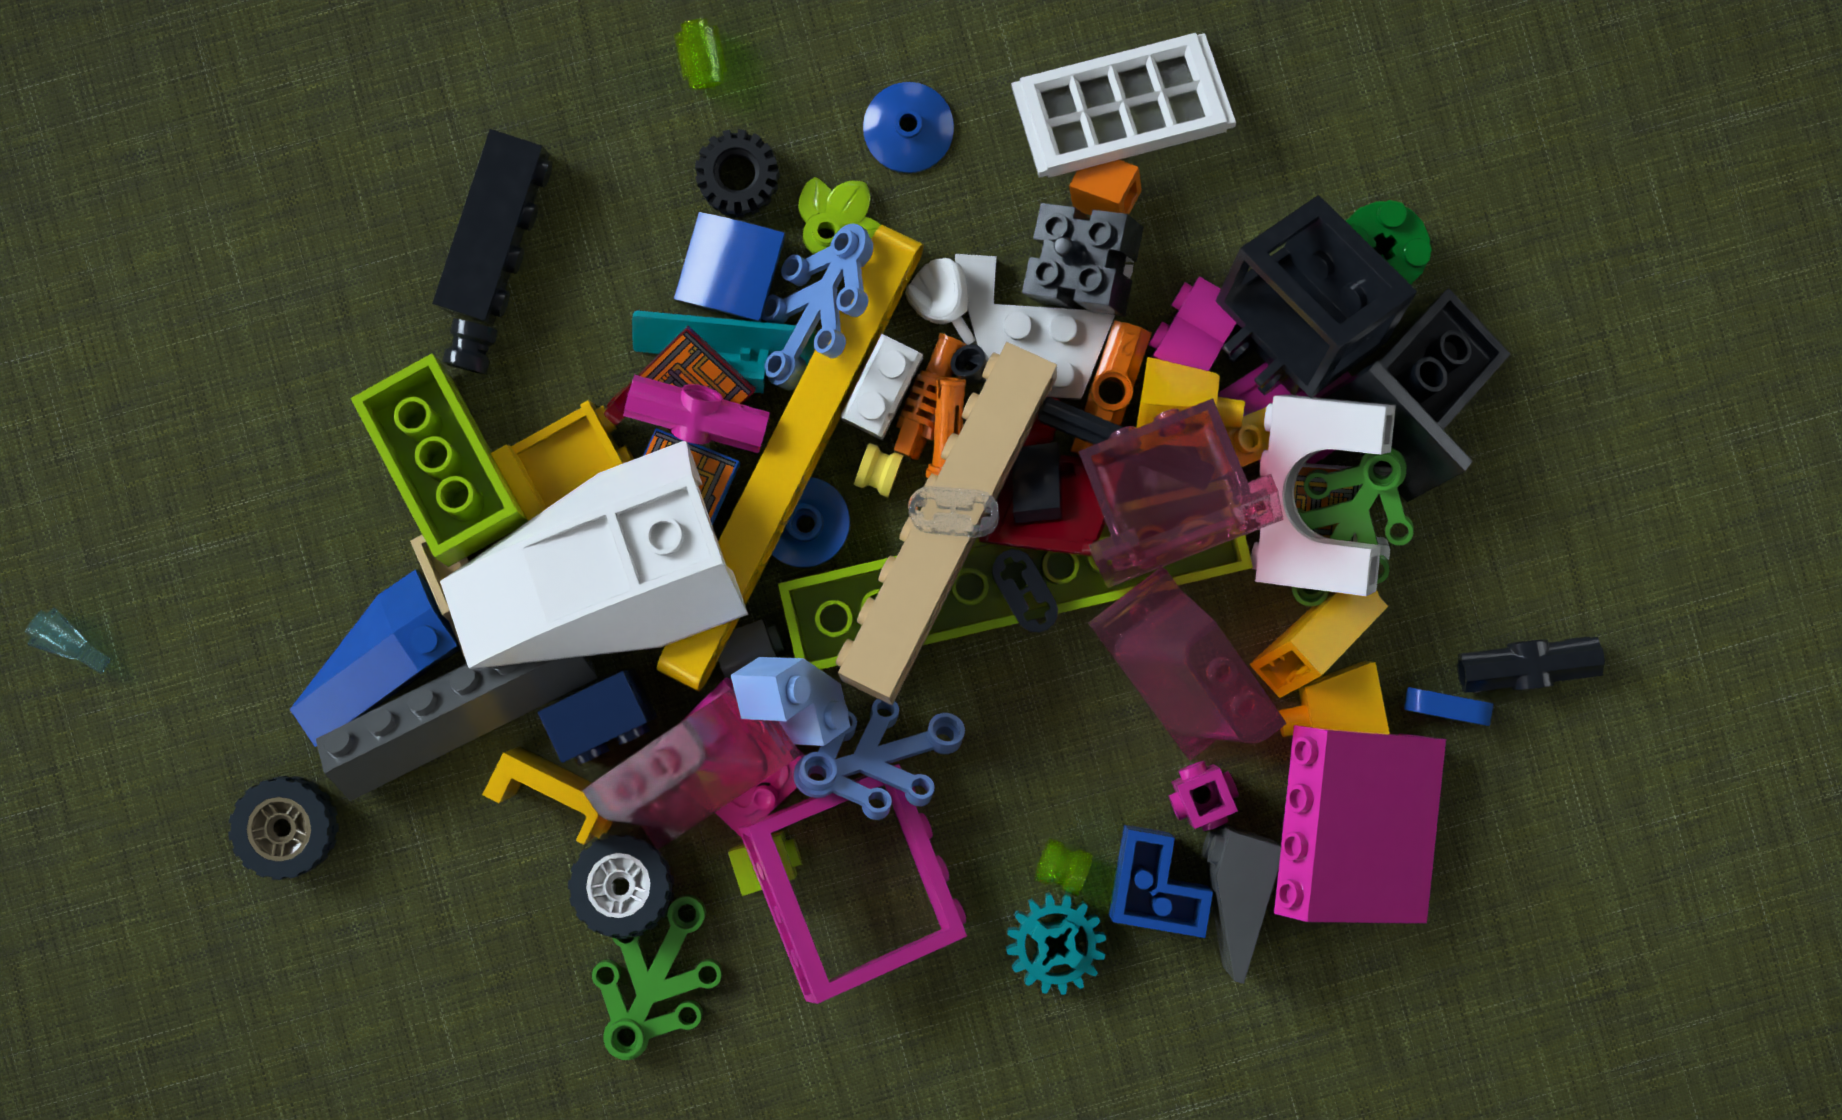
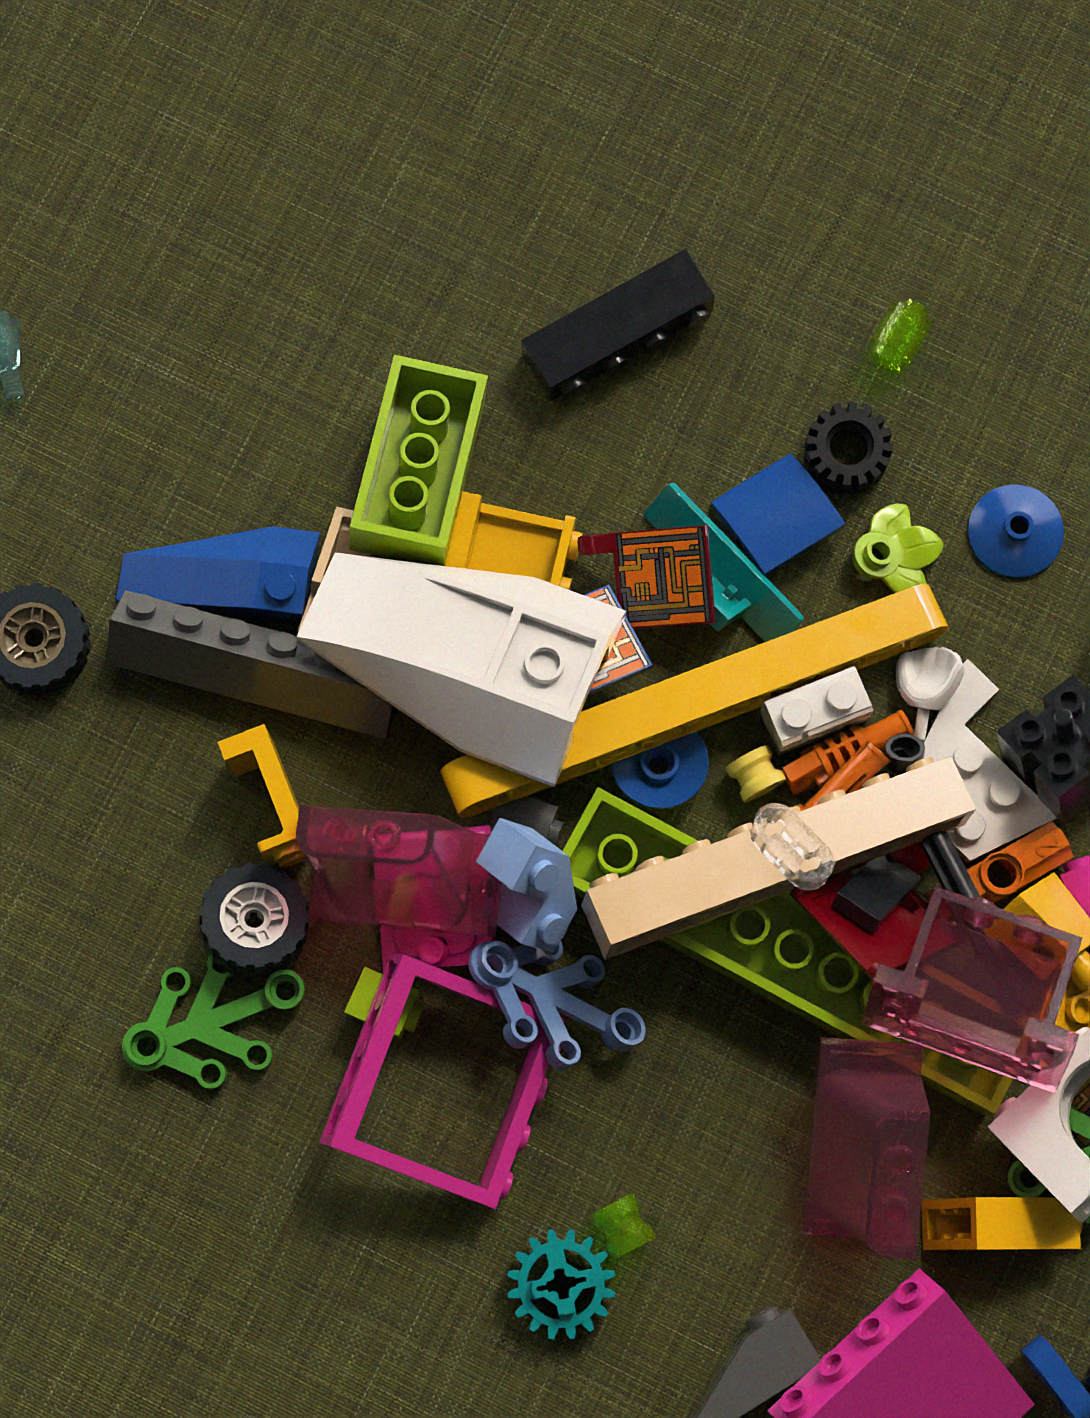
camera: 40 degrees right, 10 degrees down
black wheel [442,318,498,375] -> none
dark blue brick [538,668,657,766] -> none
dark pink piece [623,374,770,453] -> none
medium blue plant [762,224,873,391] -> none
black beam [992,549,1058,632] -> none
blue brick [1109,825,1213,938] -> none
dark pink brick [1168,761,1239,831] -> none
yellow torso [1277,661,1390,737] -> none

